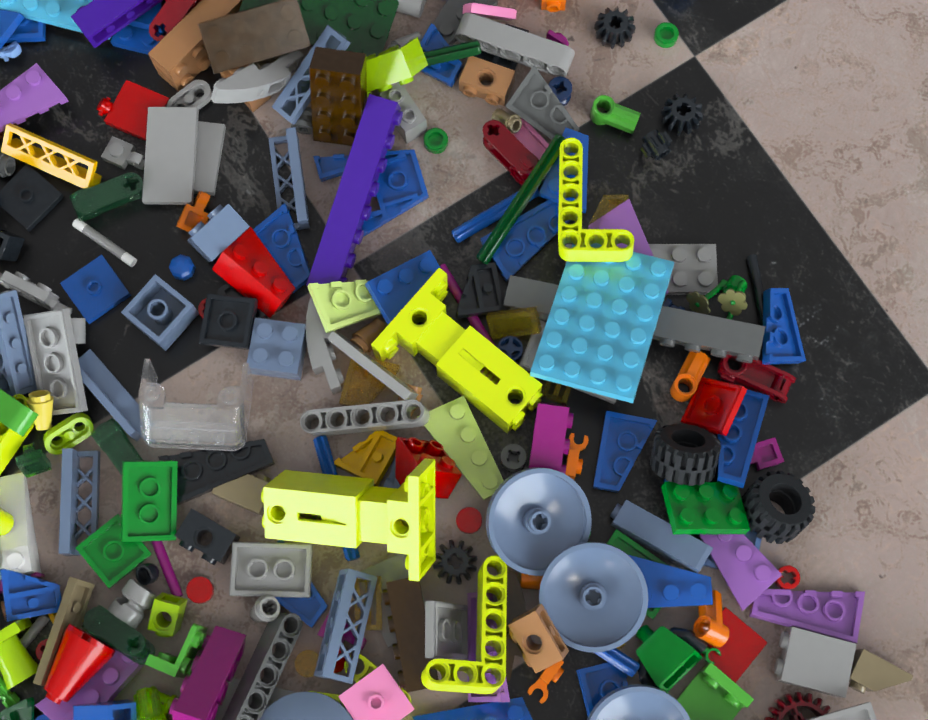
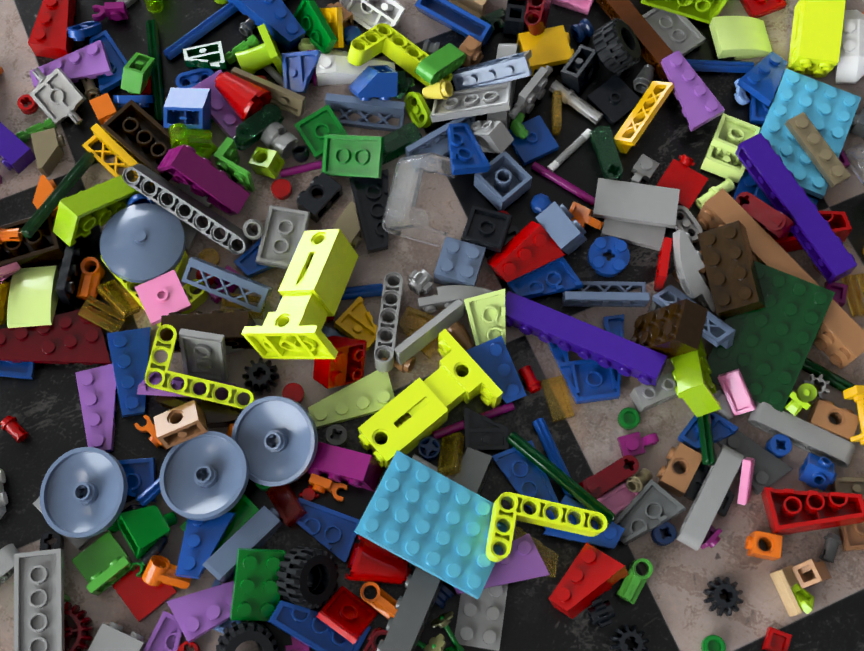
camera: 95 degrees right, 5 degrees down
none -> clear red tile [266,484,307,527]
none -> red piece [299,485,319,502]
none -> red cone [345,535,411,584]
none -> blue slope [349,65,398,101]
none -> light grey gear [408,269,433,295]
none -> blue wing [447,123,491,176]
none -> light grey brick [471,120,514,153]
none -> bright green arm [510,112,529,139]
none -> red pin [518,365,542,394]
none -> magenta bar [531,162,595,206]
none -> clear yellow tile [541,375,575,422]
none -> light grey pin [549,80,603,125]
none -> red wedge [549,542,629,619]
none -> clear yellow tile [551,90,562,136]
none -> blue plate [587,236,630,277]
none -> magenta plate [617,432,659,457]
none -> red tile [653,237,673,292]
none -> yellowish green pin [695,178,735,210]
none -> yellowish green slope [700,113,760,183]
none -> bright pink tile [717,369,756,416]

